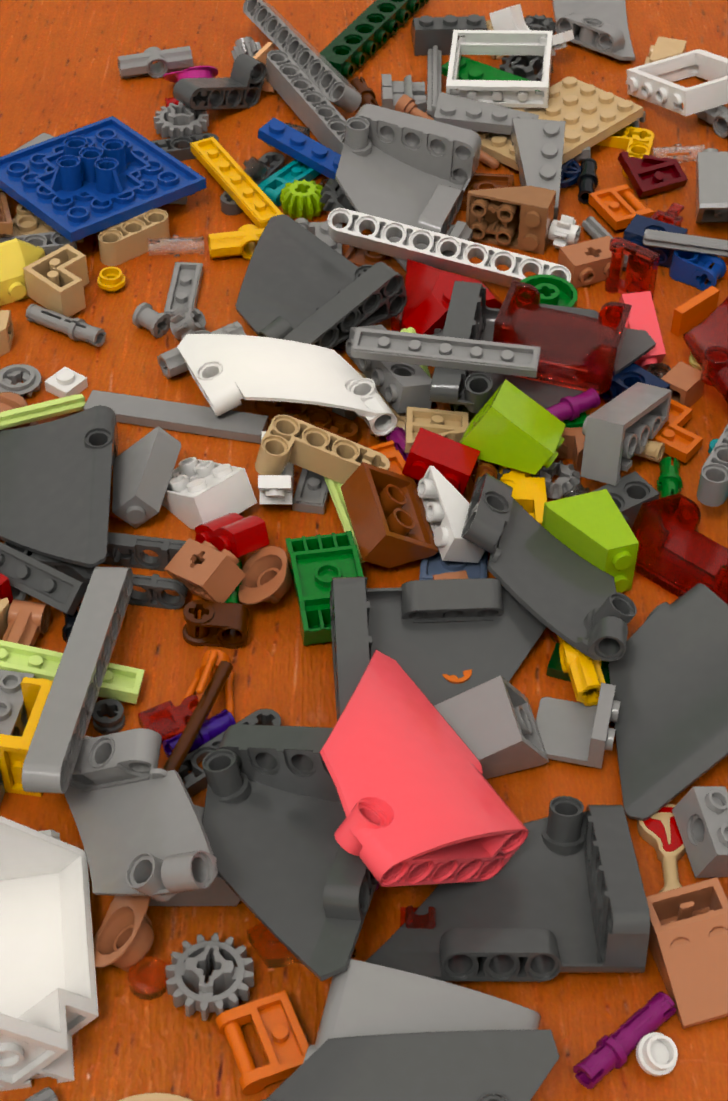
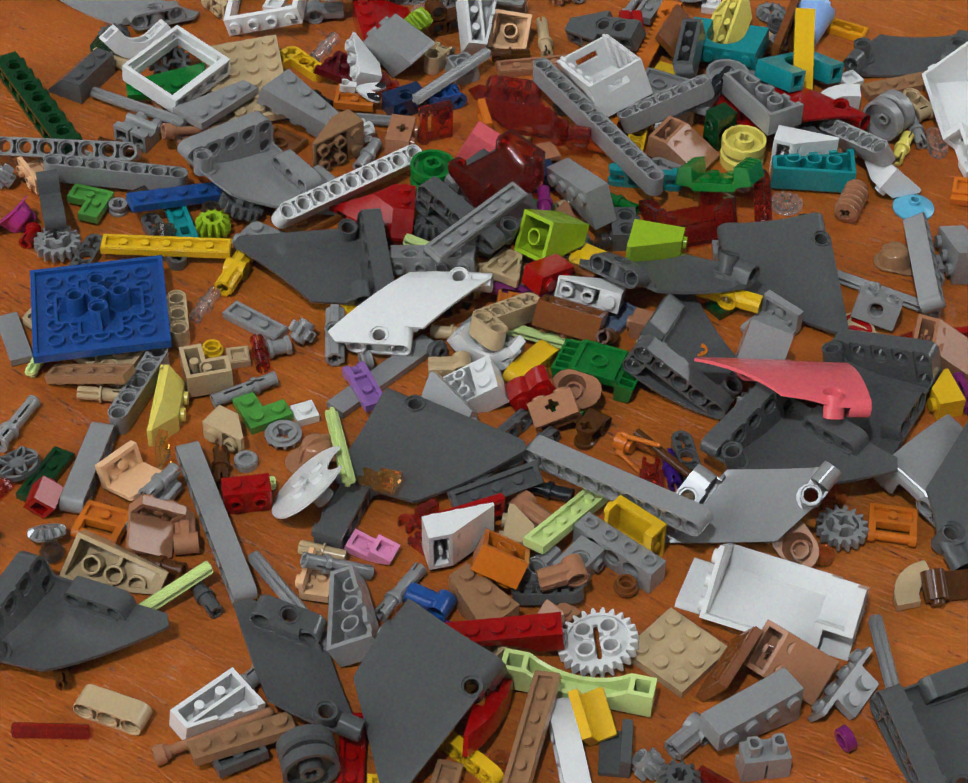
camera: 60 degrees left, 0 degrees up
none -> bright green plate [67,183,115,224]
none -> tan tile [226,345,251,369]
none -> bright green plate [232,392,294,435]
none -> clear red pin [250,334,270,373]
none -> white piece [339,79,386,103]
none -> medium lavender plate [341,361,383,413]
none -> white slope [345,32,382,86]
none -> light grey pin [352,137,383,170]
none -> light grey bush [358,350,374,370]
none -> dark grey plate [427,340,447,357]
none -> tan piece [428,350,472,376]
none -> yellow beam [503,339,560,383]
none -> reddish brown pin [596,327,620,345]
none -> yellow slope [927,368,966,420]

